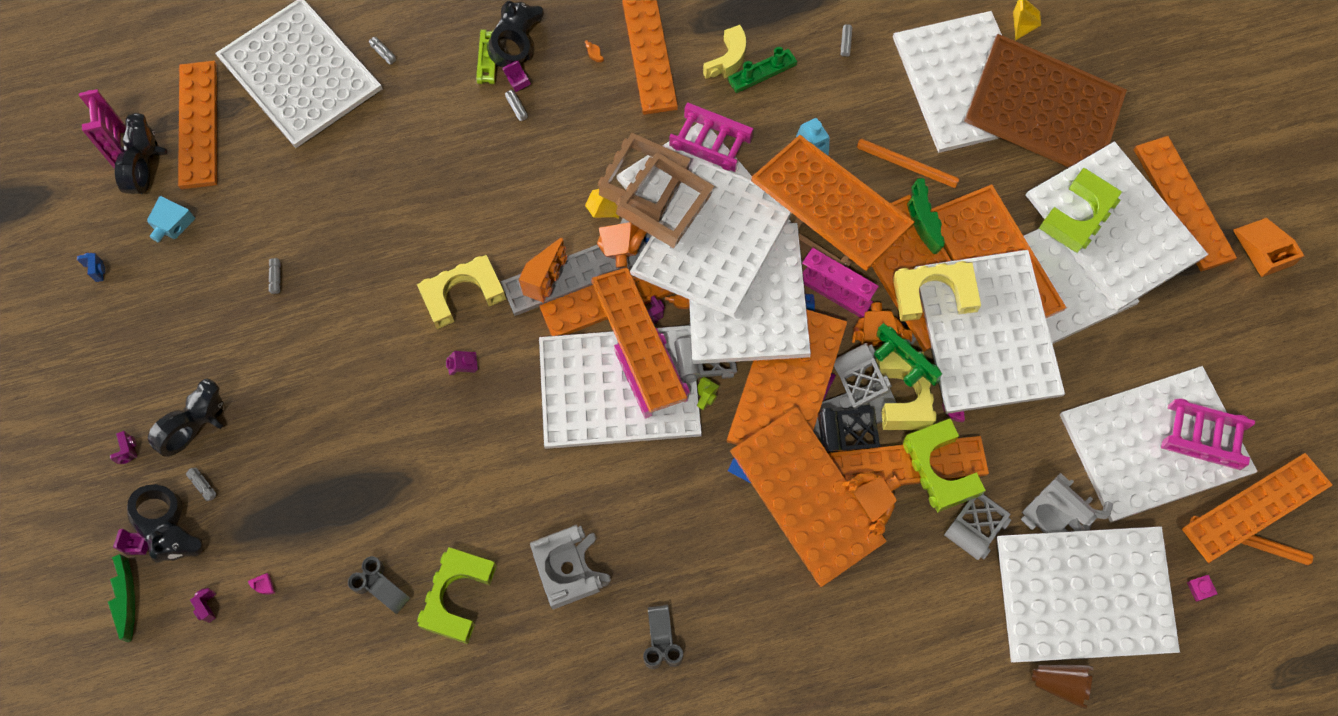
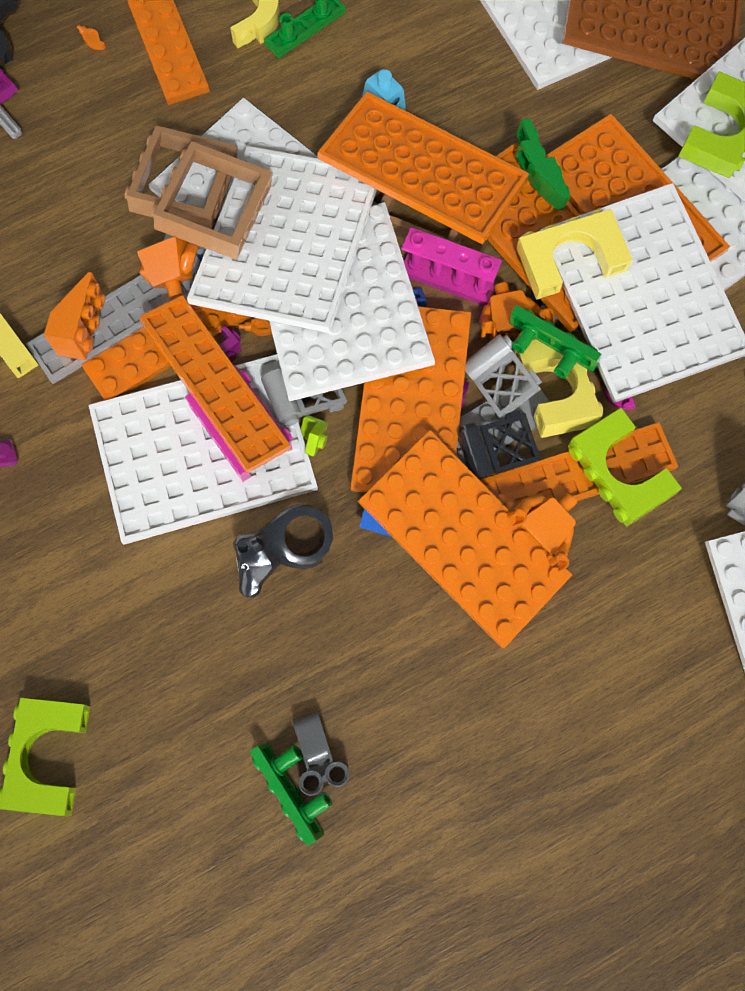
camera: 15 degrees left, 5 degrees up
light grey piece [530,525,611,610] -> none
yellow slope [585,189,620,219] -> none
dark pink fence [669,102,753,172] -> none
orange axle [857,139,959,188] -> none
light grey piece [944,494,1011,560] -> none
none -> black animal [233,504,333,598]
none -> green plate [249,742,332,847]

